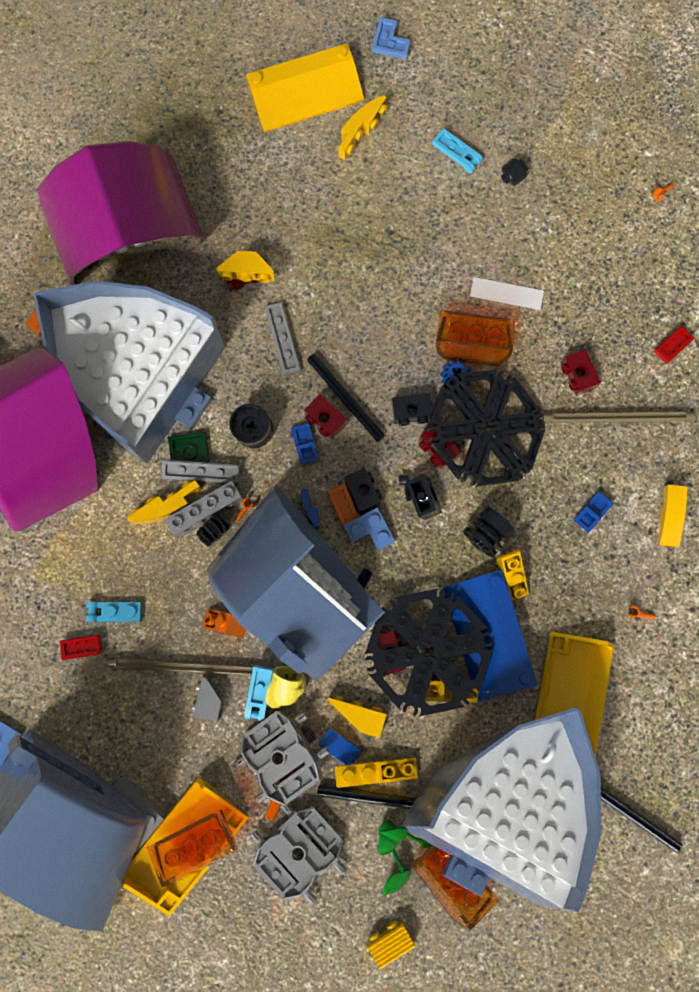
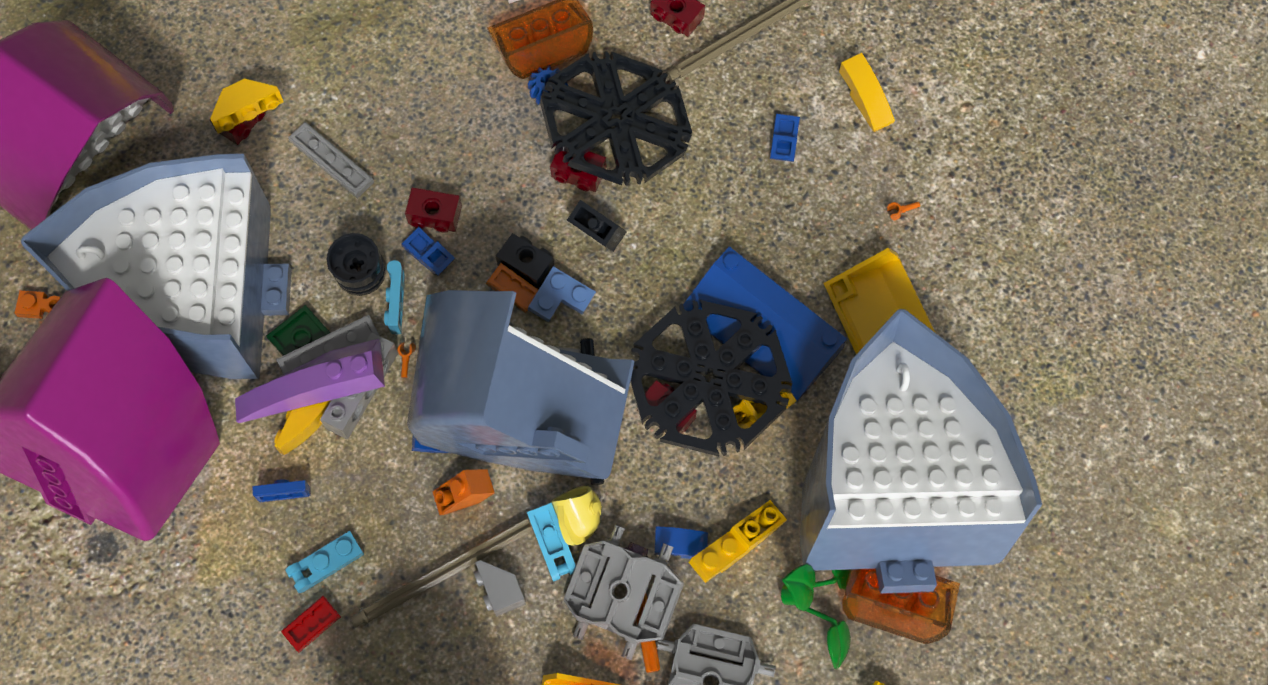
camera: 35 degrees left, 10 degrees down
black gear [196,514,230,547] -> none
black axle [308,354,385,442] -> none
black axle [317,785,417,809] -> none
yellow slope [328,695,386,738] -> none
black brick [391,393,432,426] -> none
black hand [399,475,411,501] -> none
black wheel [462,506,515,557] -> none
yellow slope [496,549,529,601] -> none
black axle [601,787,683,853] -> none
none -> medium lavender wedge [235,339,385,423]
none -> blue plate [252,479,311,502]
none -> medium azure plate [384,260,405,334]

